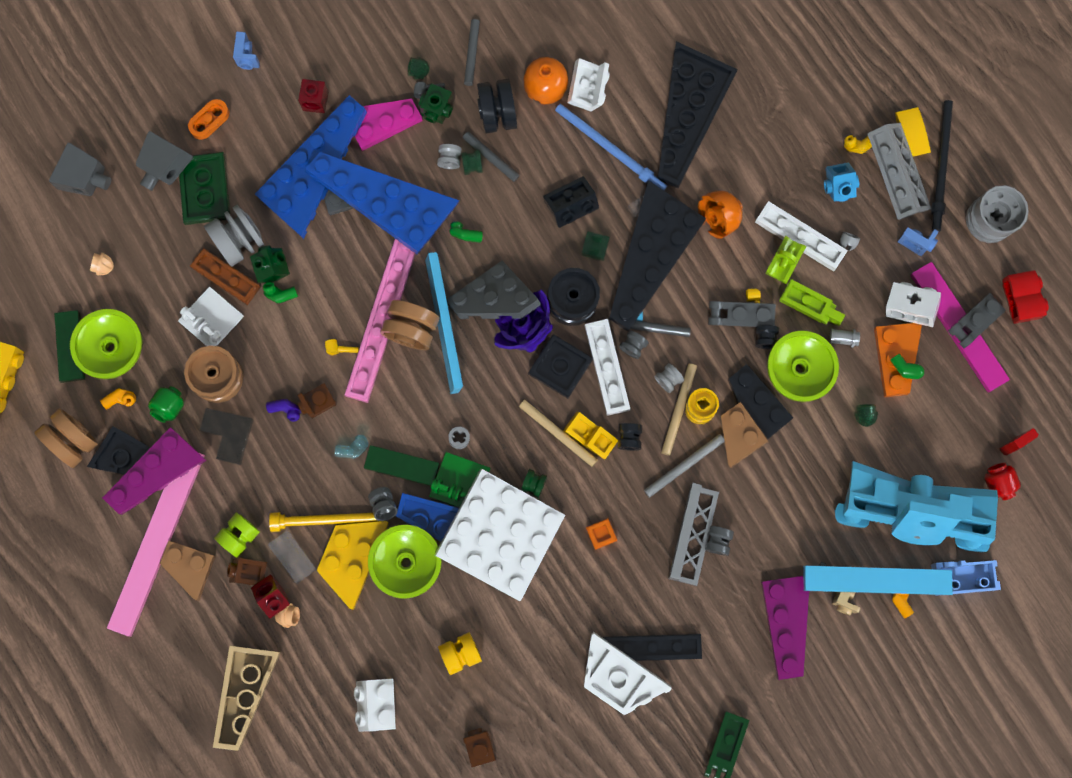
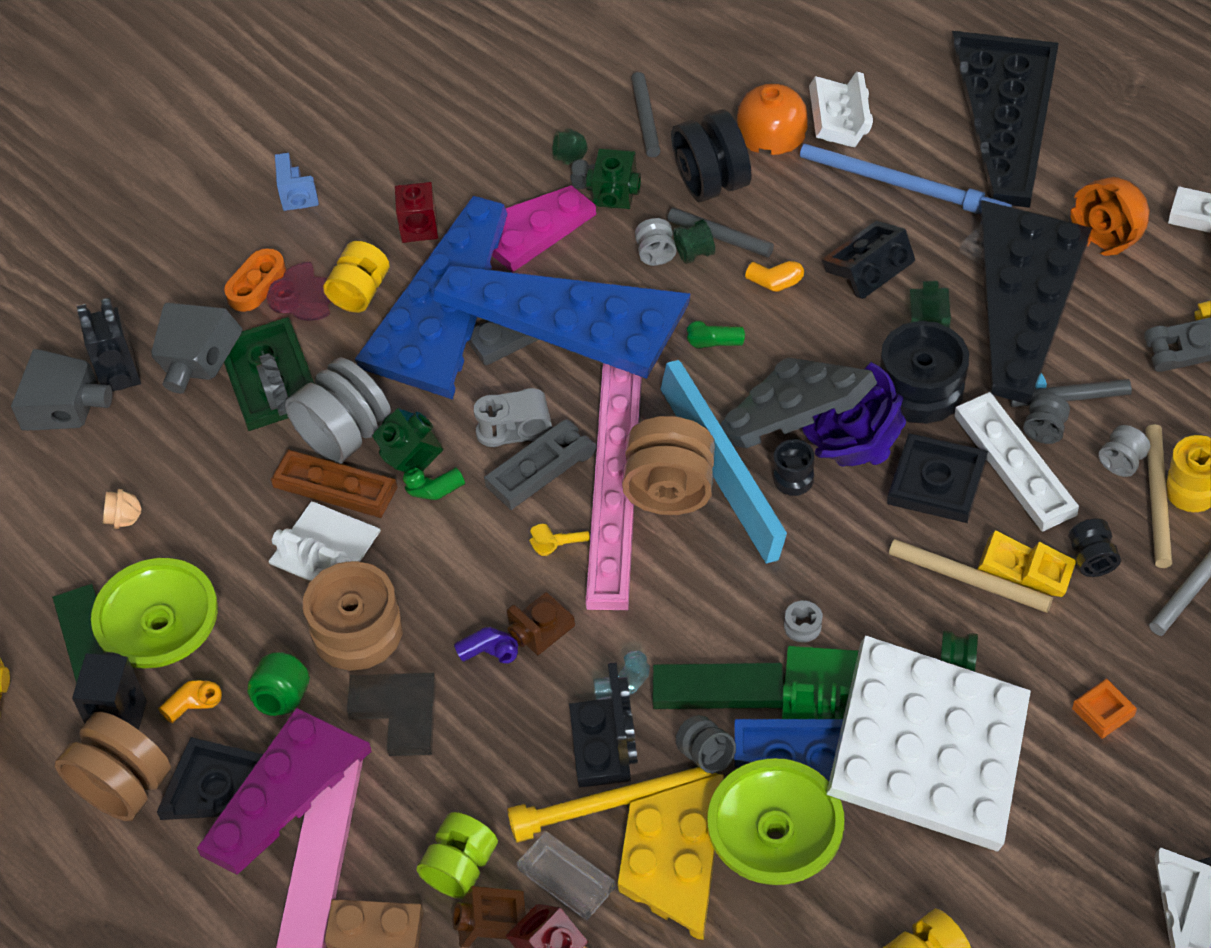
camera: 10 degrees left, 25 degrees down
none -> black brick [72,652,147,730]
none -> black hinge [77,298,141,392]
none -> dark grey gear [256,353,288,416]
none -> clear pink plate [267,262,331,321]
none -> yellow wheel [323,241,390,313]
none -> light grey piece [474,388,552,447]
none -> dark grey plate [484,419,597,510]
none -> black bracket [569,662,638,788]
none -> light orange arm [745,261,804,292]
none -> black wheel [774,439,814,496]

